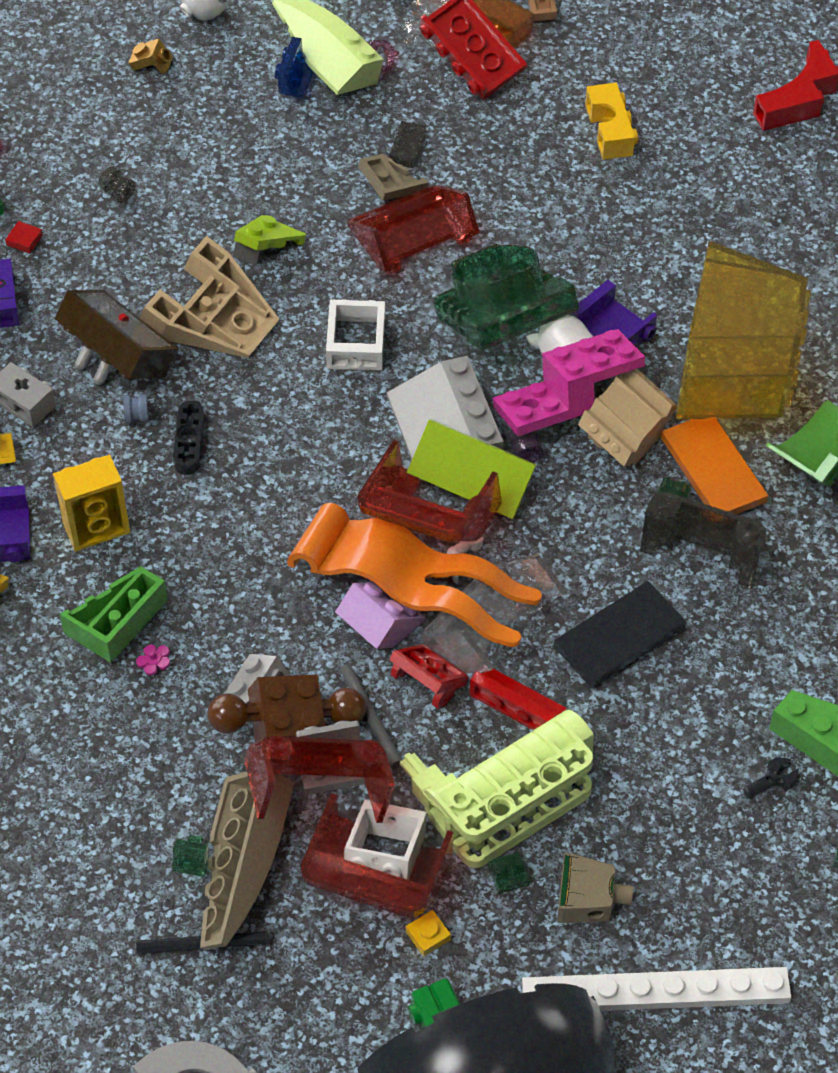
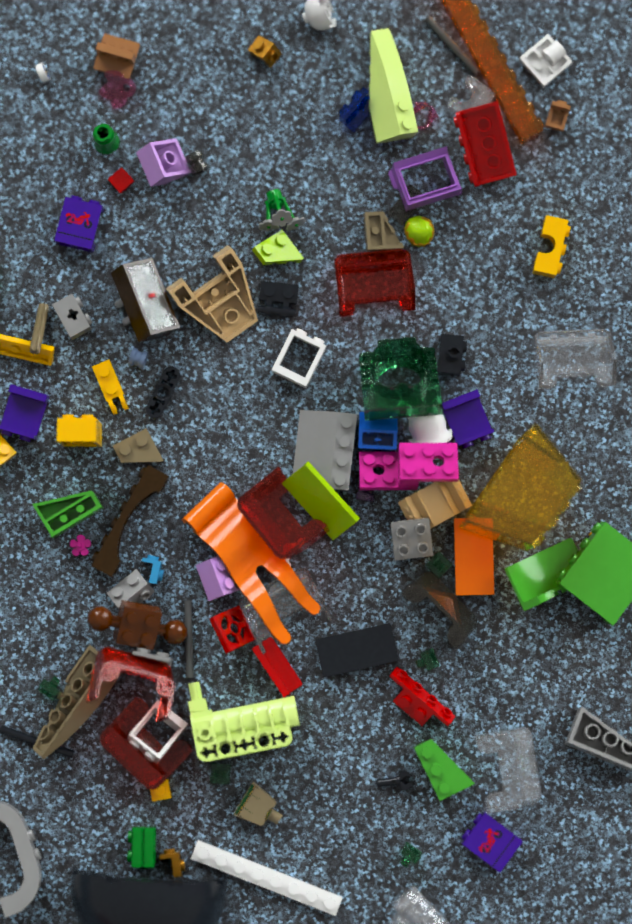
camera: 25 degrees right, 30 degrees up
none -> dark brown arch [91,465,170,577]
none -> yellow hinge [92,359,129,415]
none -> dark tan wing [113,428,164,463]
none -> lavender slope [136,138,191,187]
none -> dark azure bracket [142,555,164,585]
none -> black plate [257,281,299,318]
none -> plant [258,189,306,231]
none -> blue slope [358,412,398,452]
none -> medium lavender piece [388,146,462,211]
none -> red bracket [389,667,455,726]
none -> light grey bracket [391,518,433,560]
none -> lime hair [404,216,435,247]
none -> clear green tile [415,648,440,671]
none -> black brick [437,334,467,376]
none -> clear windscreen [534,329,617,390]

